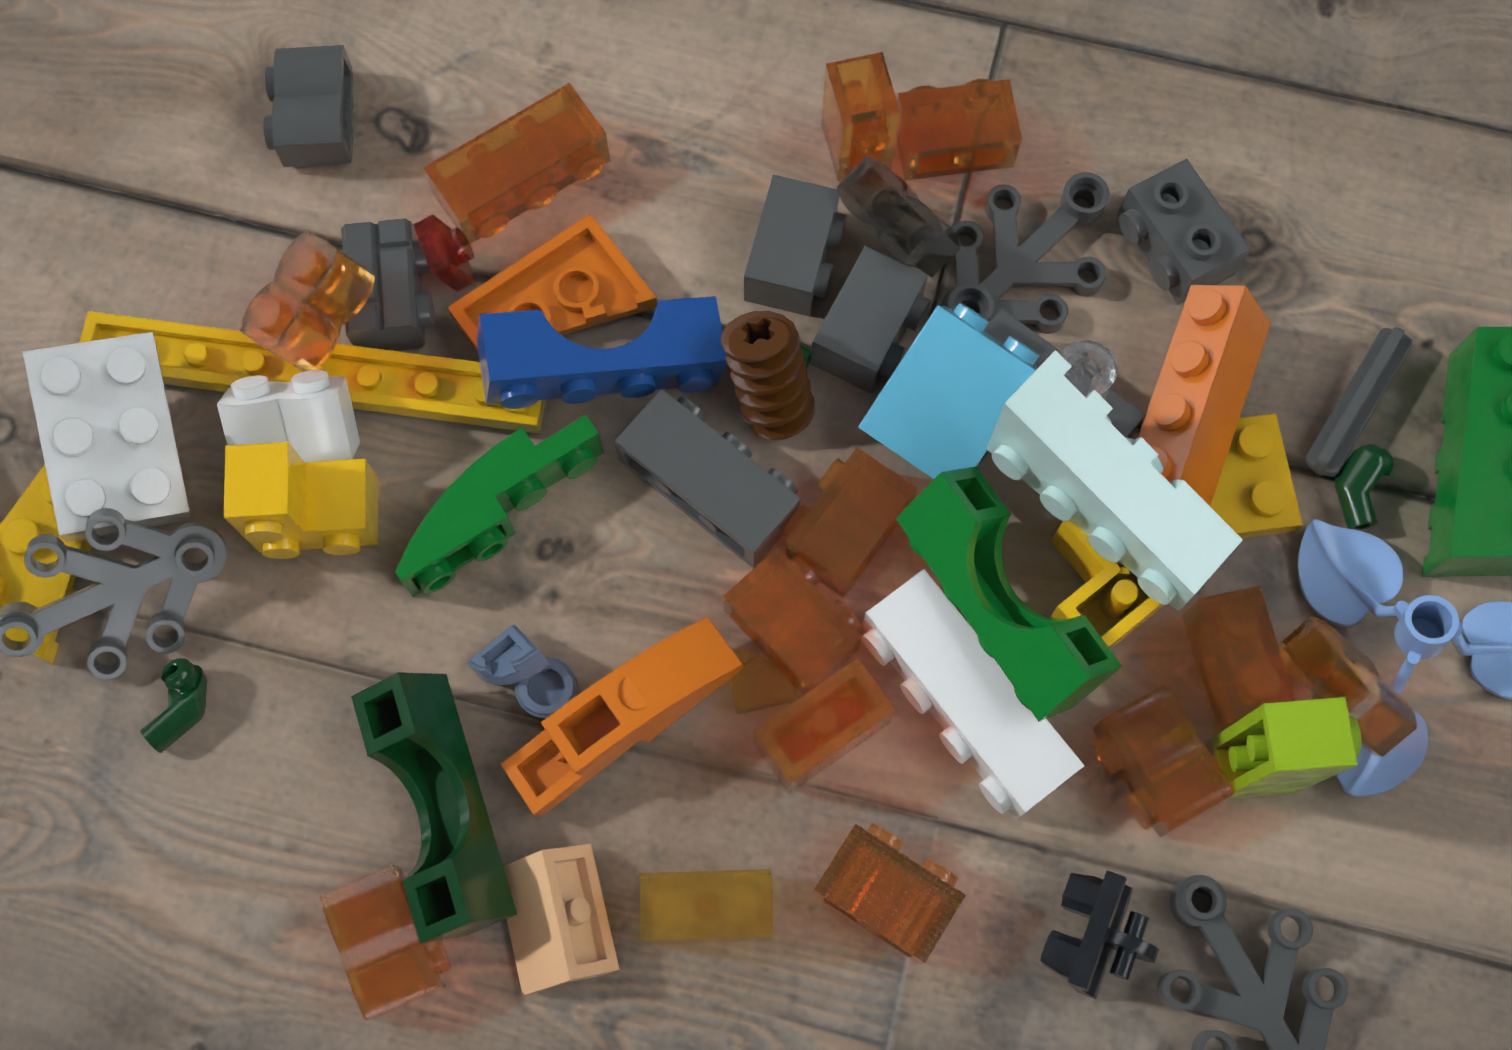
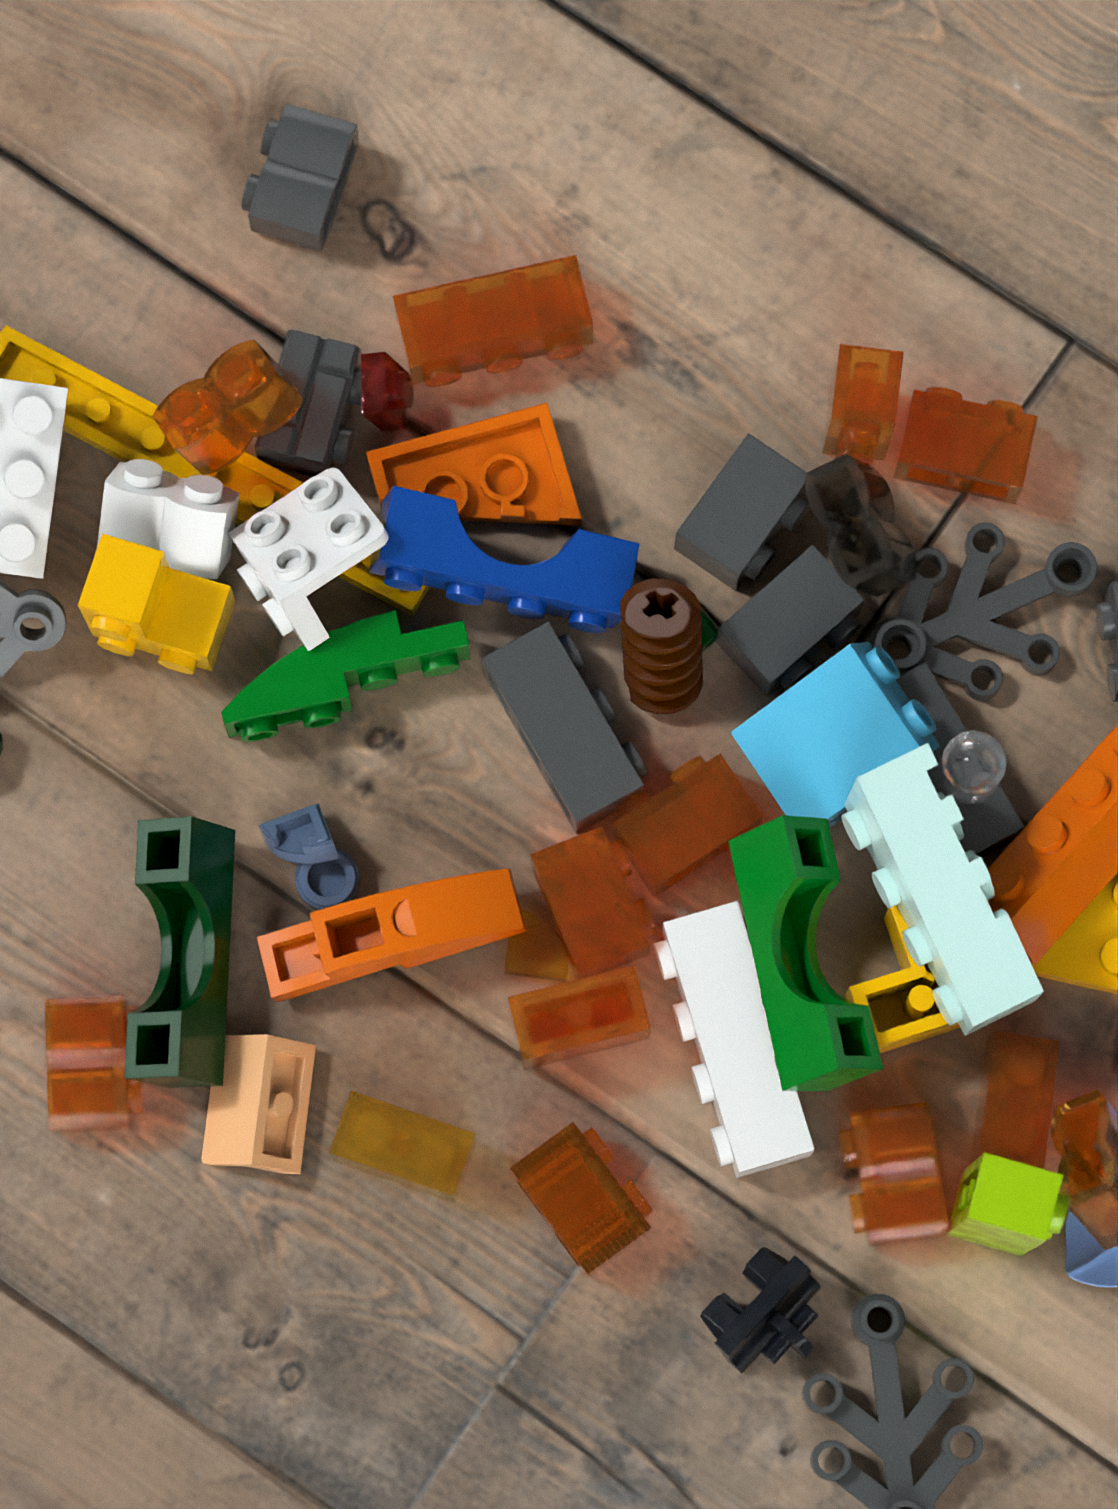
camera: 20 degrees right, 5 degrees up
none -> white bracket [228,468,389,651]

